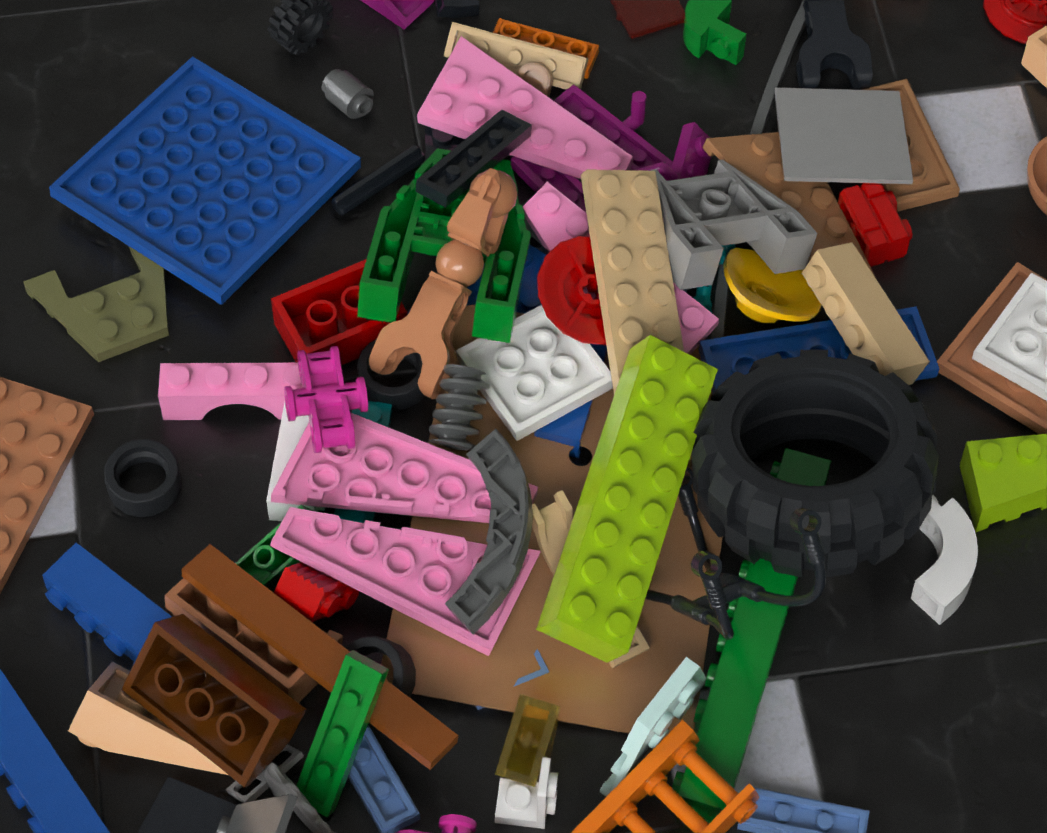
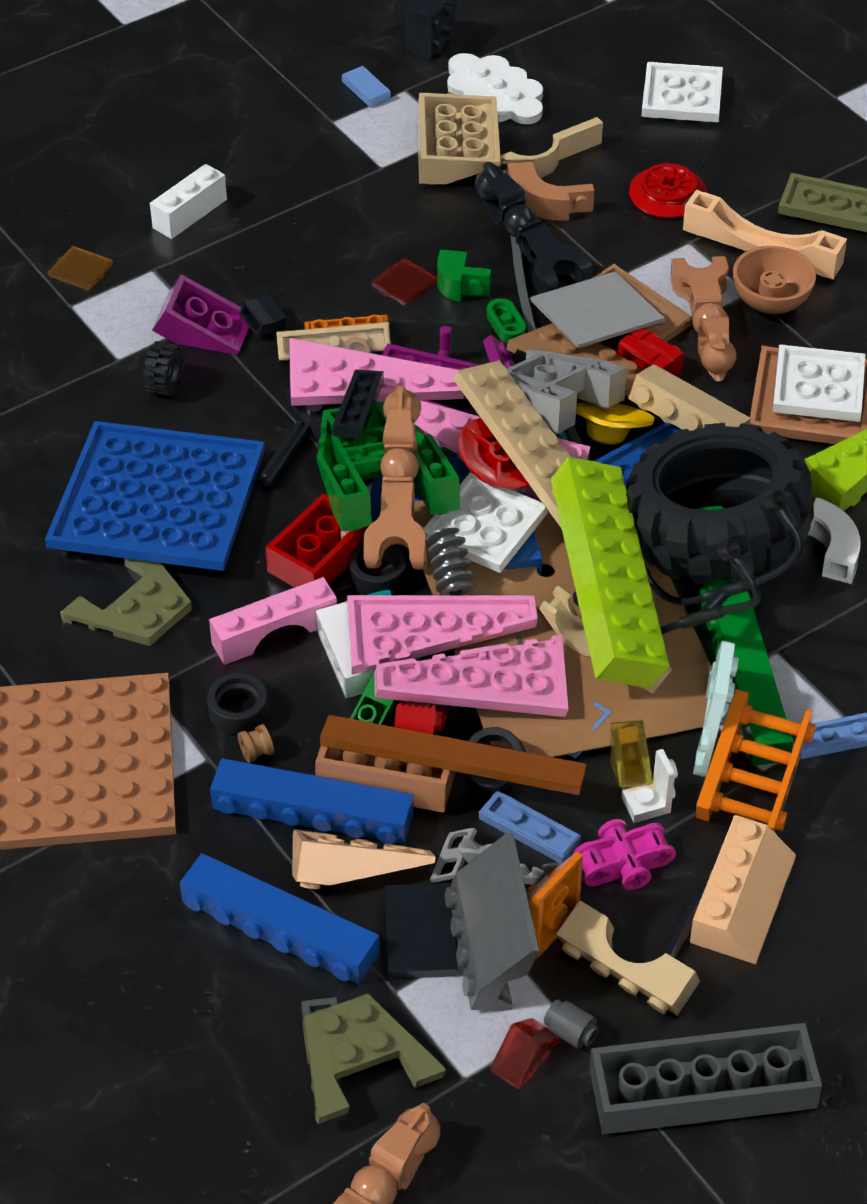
camera: 25 degrees left, 10 degrees down
reddish brown slope [121,614,307,787] -> none
dark pink axle [284,346,368,453] -> none
green plate [296,650,389,817] -> none
dark grey brick [322,69,374,119] -> none
dark grey tile [445,429,533,635] -> none
none -> medium nougat wheel [238,724,274,763]
none -> green plate [487,299,526,343]
none -> nougat piece [670,256,737,381]

